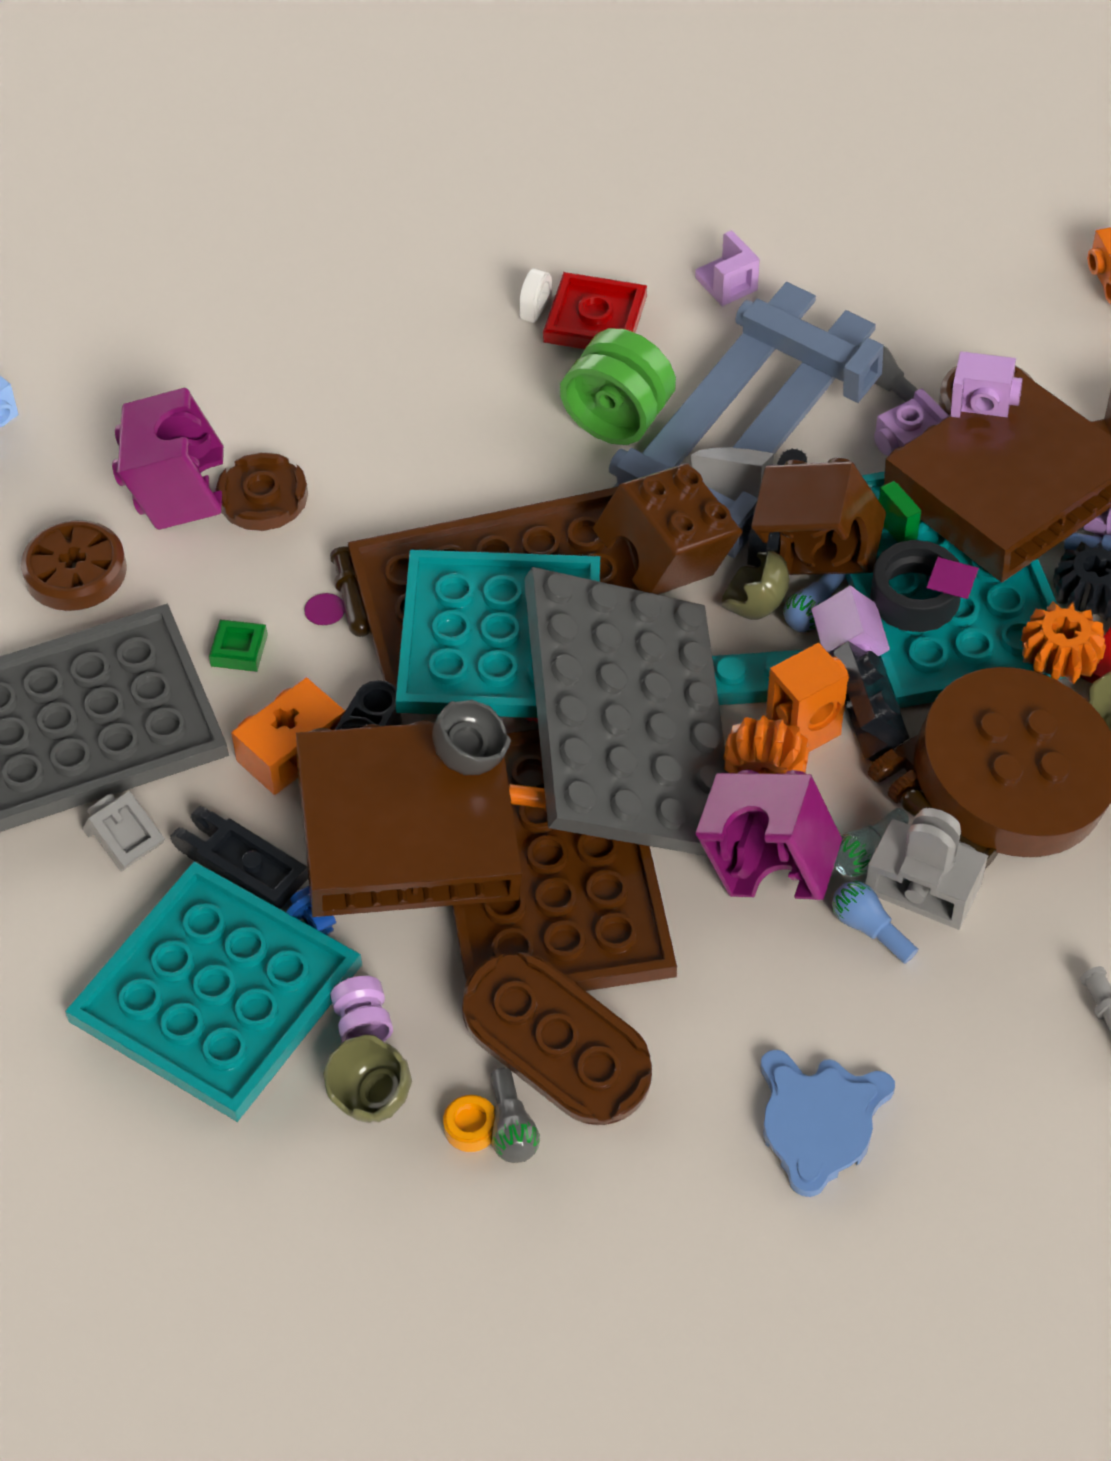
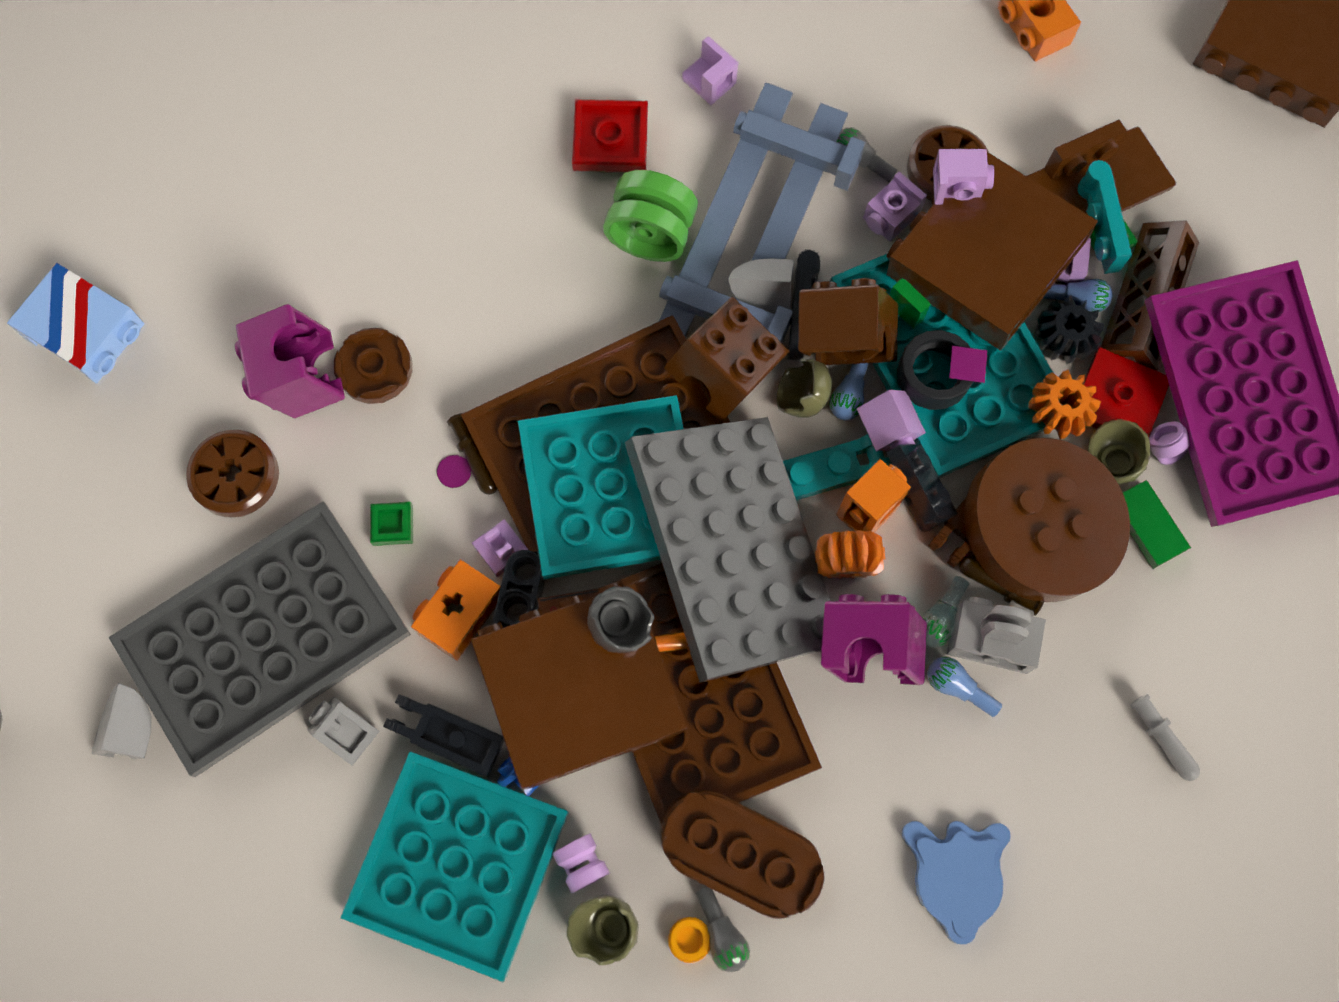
camera: 15 degrees left, 20 degrees up
white tile [520,268,552,323] -> none
none -> lavender tile [472,519,528,577]

